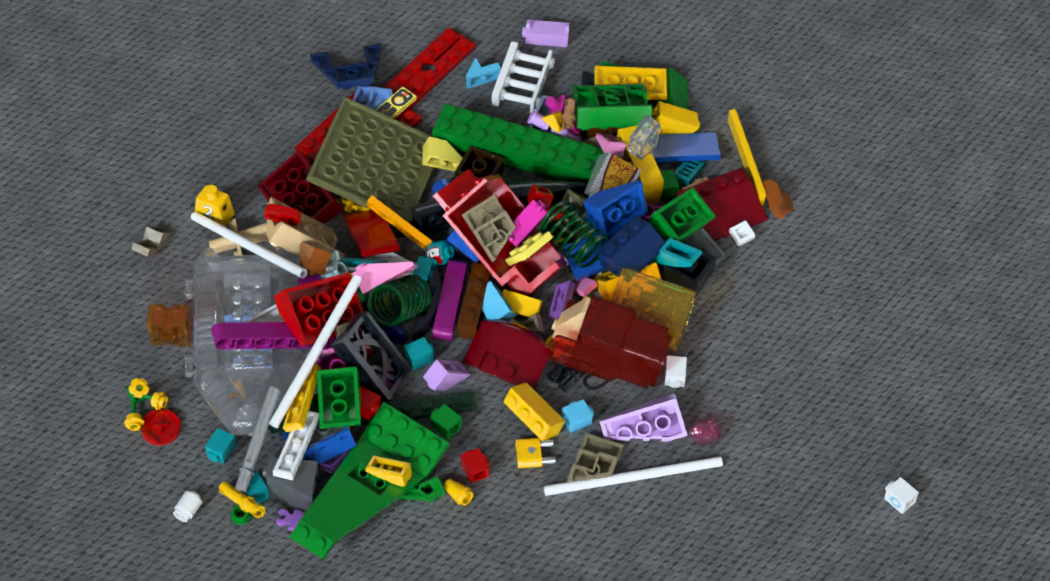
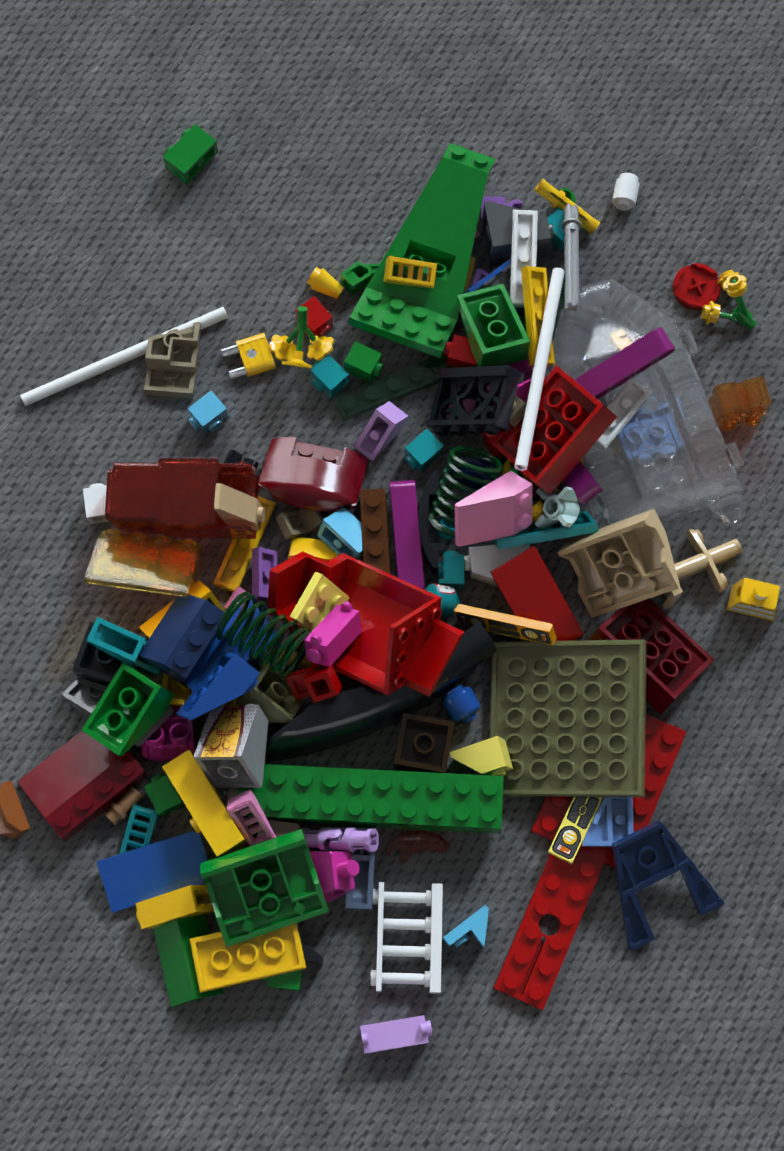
camera: 165 degrees right, 20 degrees up
white piece [191,211,307,278] -> none
teal brick [205,428,236,464] -> none
red beam [264,204,301,226] -> none
dark orange slope [300,242,332,277] -> none
dark tan slope [462,195,516,262] -> none
yellow brick [504,382,565,441] -> none
yellow slope [542,110,565,133] -> none
medium nougat pin [561,98,577,129] -> none
lavender wedge [600,393,687,441] -> none
clear slope [628,114,661,160] -> none
clear pink head [690,419,720,445] -> none
yellow tile [728,109,766,205] -> none
white plate [729,220,756,246] -> none
none -> yellow plant [268,306,334,369]
none -> teal brick [311,354,349,399]

